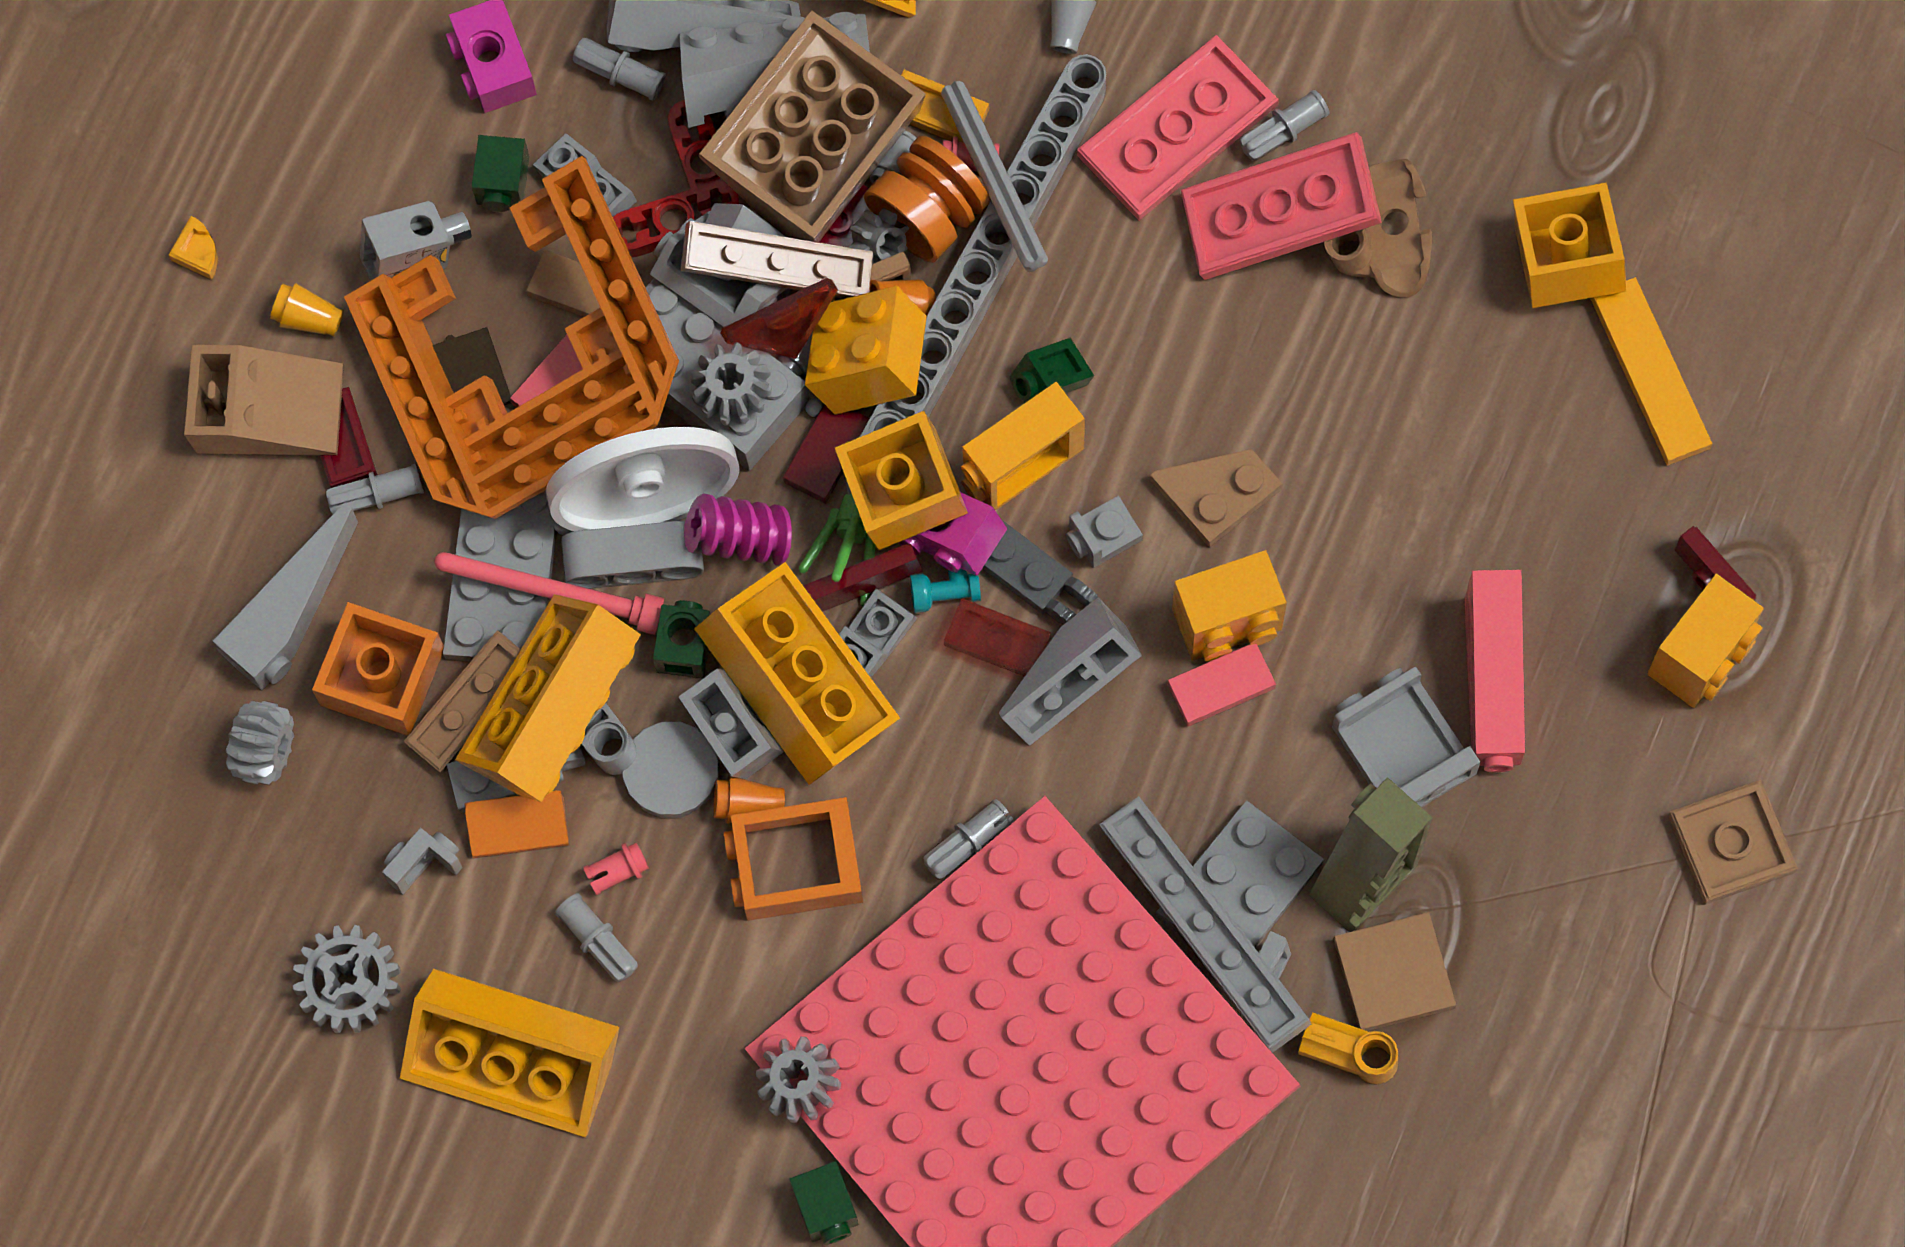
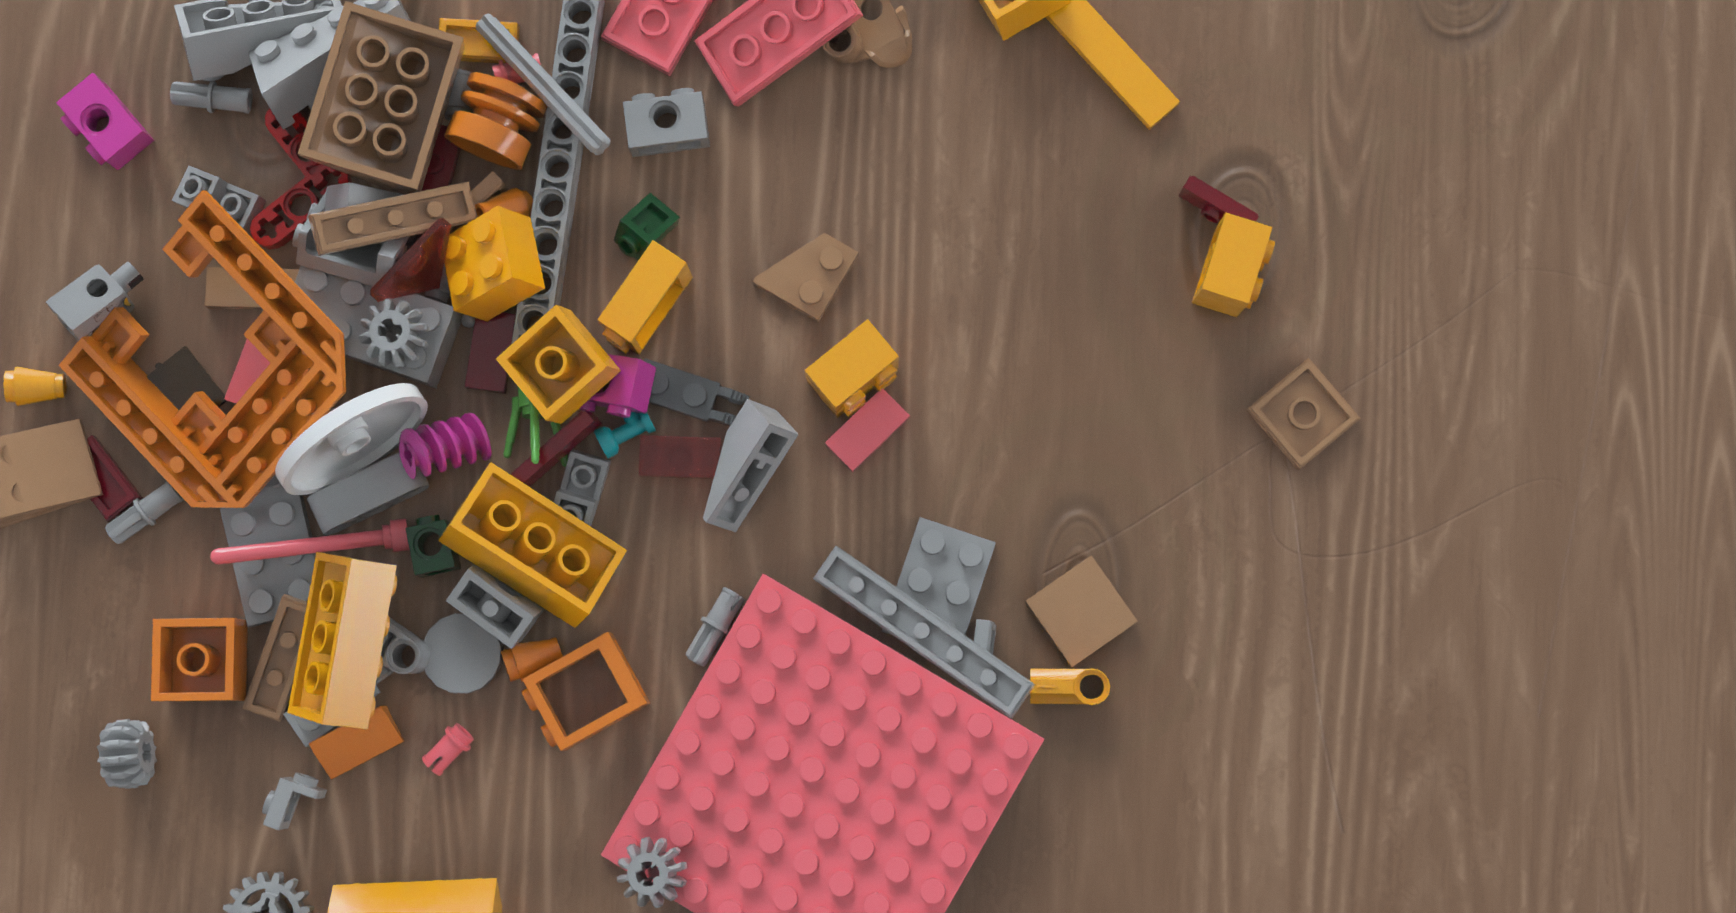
camera: 20 degrees left, 10 degrees up
light grey slope [213,502,358,691] -> none
dark green brick [471,135,530,212] -> none
light grey axle [555,893,638,982] -> none
light grey gear [849,208,909,264] -> none
light grey bracket [1066,495,1143,568] -> none
olive wedge [1309,777,1433,932] -> none
light grey panel [1332,667,1480,807] -> none
coral slope [1464,570,1525,772] -> none
none -> light grey brick [623,88,710,157]

